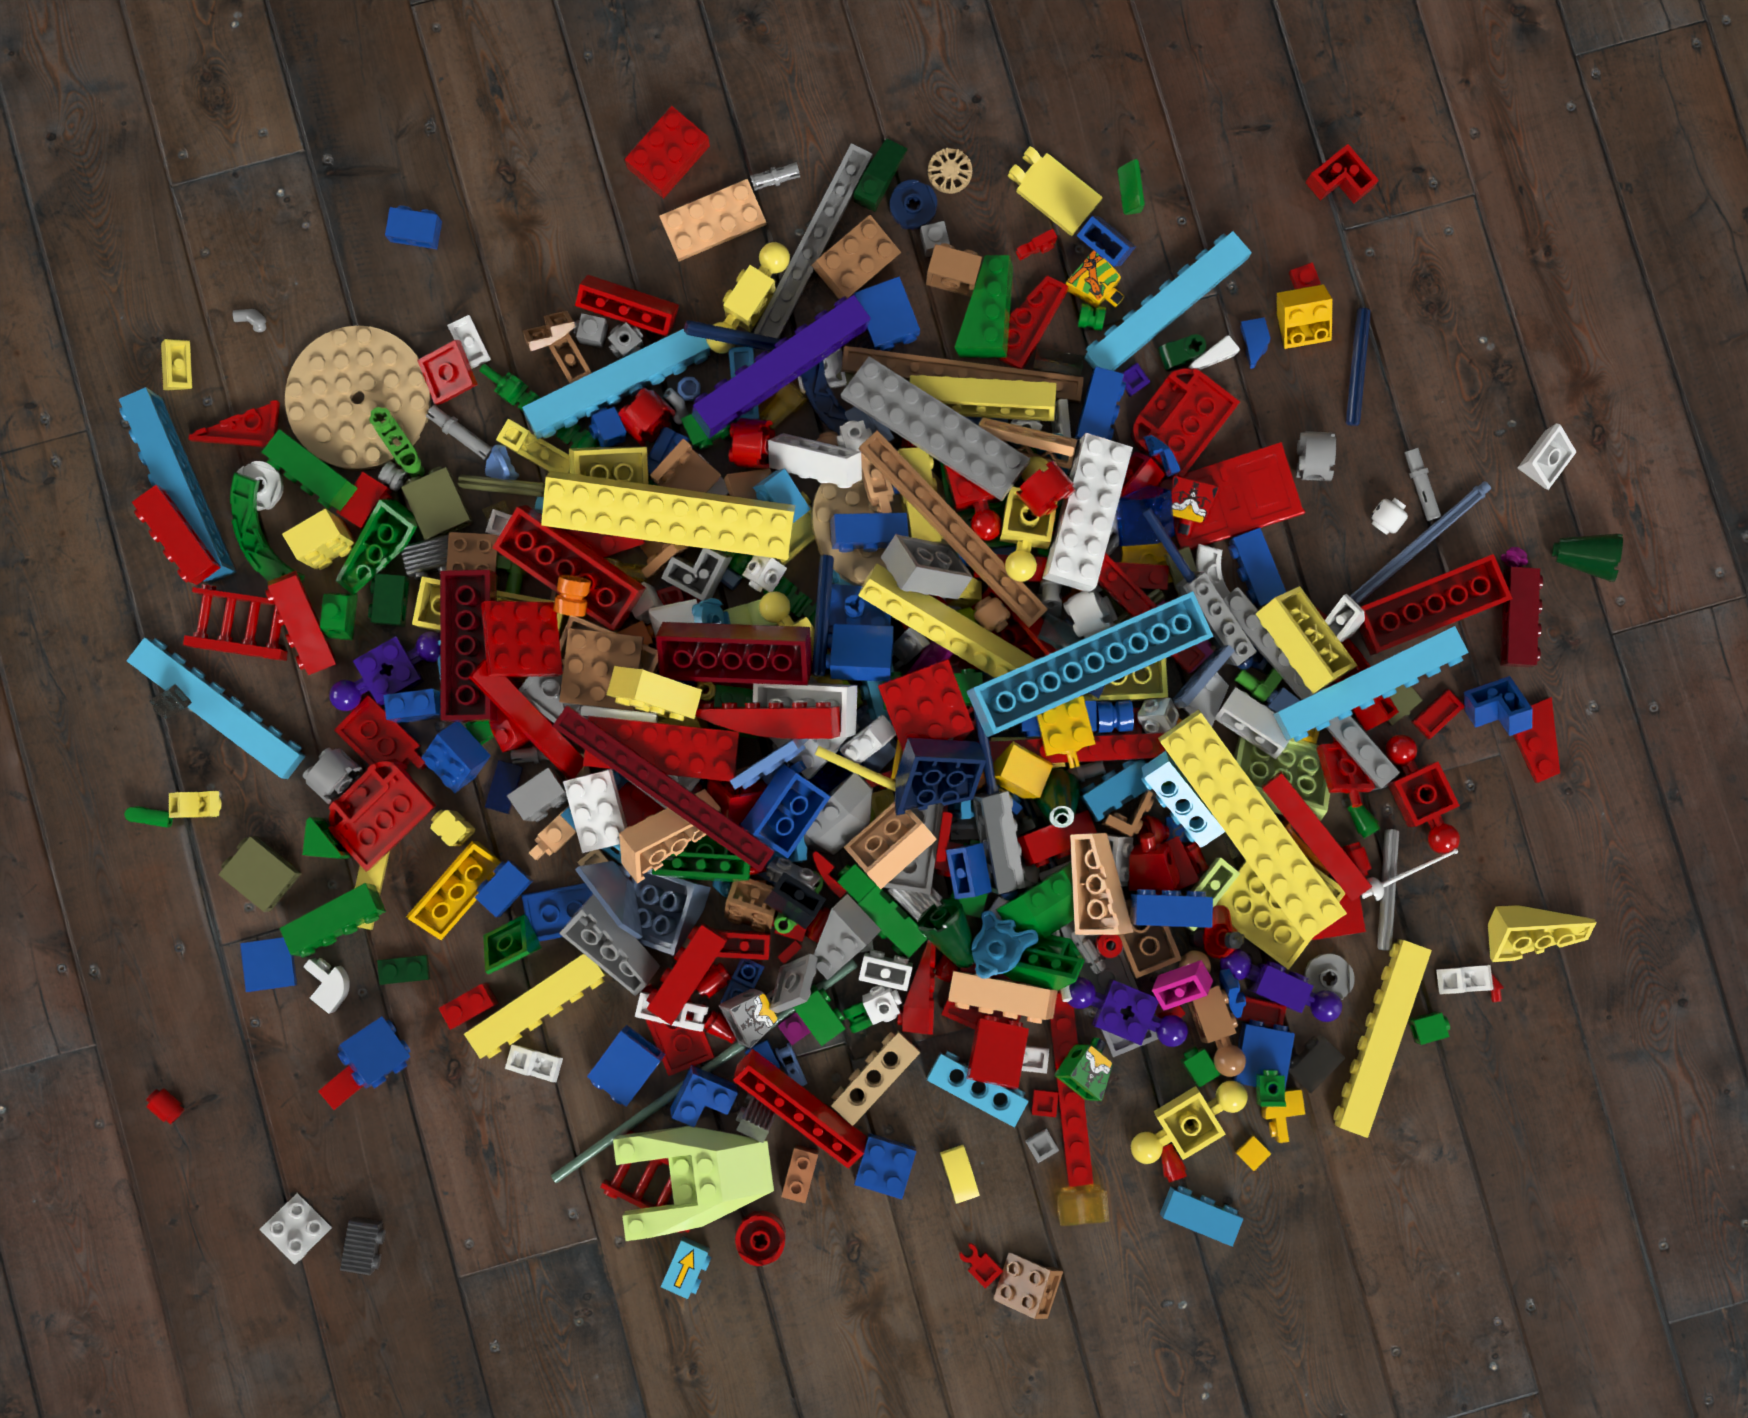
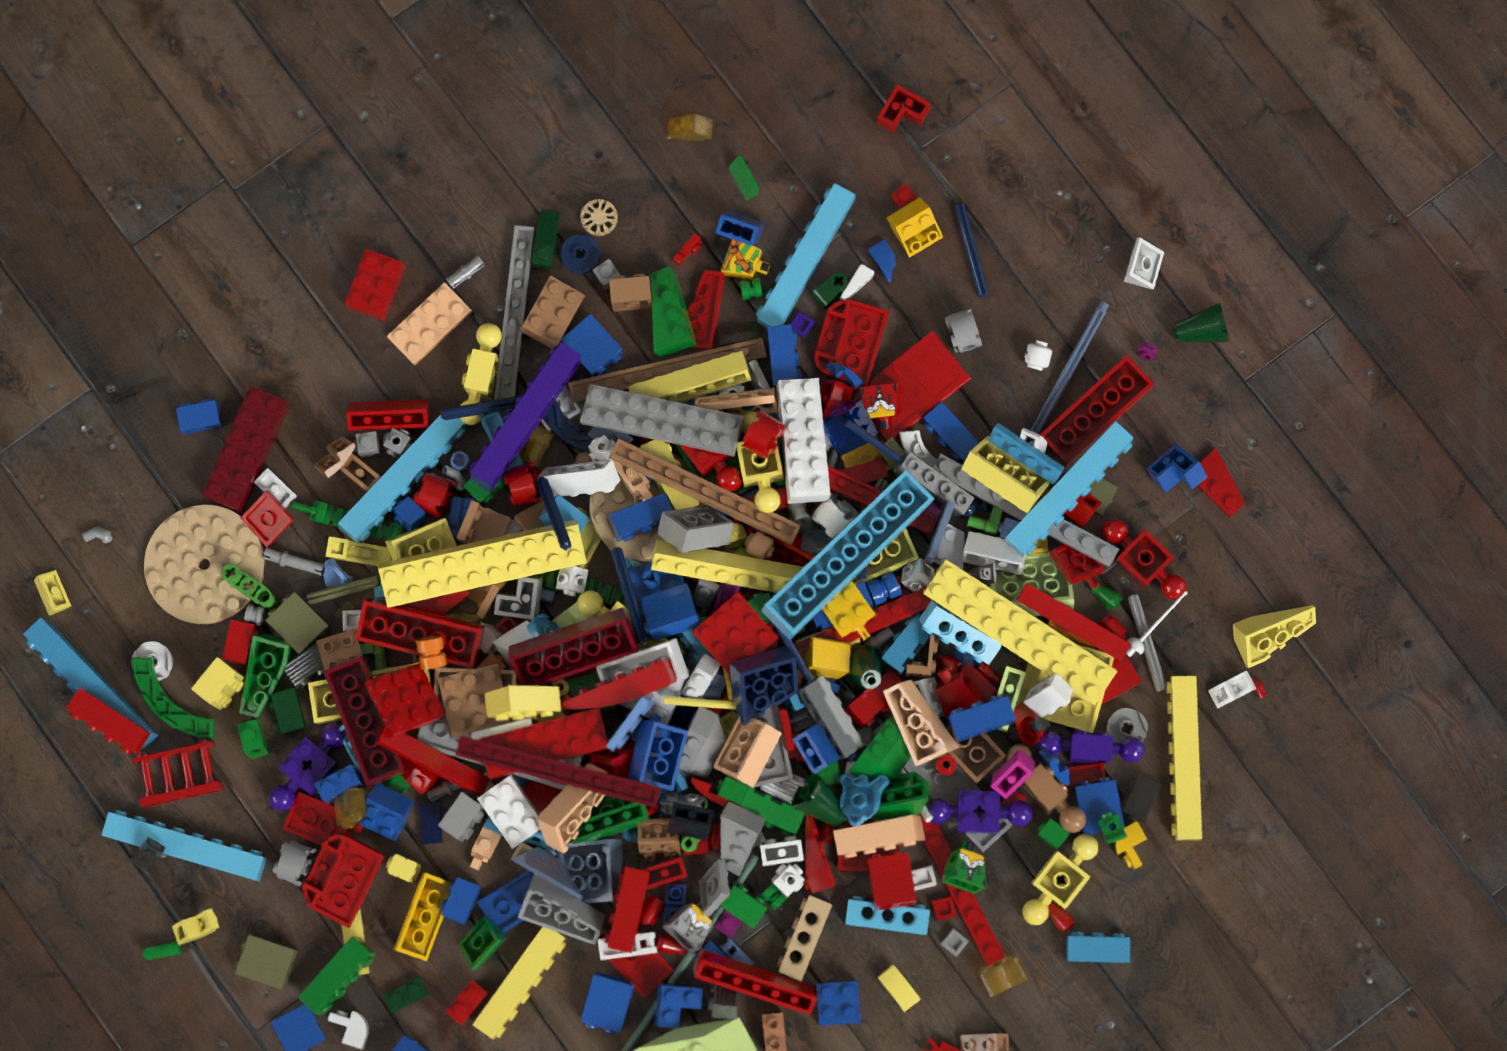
camera: 10 degrees left, 5 degrees down
red wing [188,400,280,447] -> none
green brick [262,429,358,511] -> none
red brick [265,571,336,675] -> none
green slope [302,817,352,859] -> none
white slope [505,1045,563,1082] -> none
red tile [778,940,803,964] -> none
light yellow tile [1008,146,1103,236] -> none
light grey axle [1070,931,1106,974] -> none
yellow tile [1235,1135,1271,1171] -> none
light grey pin [1404,448,1442,521] -> none
green brick [1408,1011,1450,1045] -> none
red tile [1412,689,1465,740] -> none
dark red brick [1501,567,1543,667] -> none
none -> dark red brick [202,386,290,514]
none -> clear yellow brick [334,788,367,829]
none -> dark blue axle [536,477,572,551]
none -> clear yellow slope [667,114,713,141]
none -> light grey hinge [967,563,996,585]
none -> dark azure plate [988,423,1064,485]
none -> white brick [1024,673,1074,717]

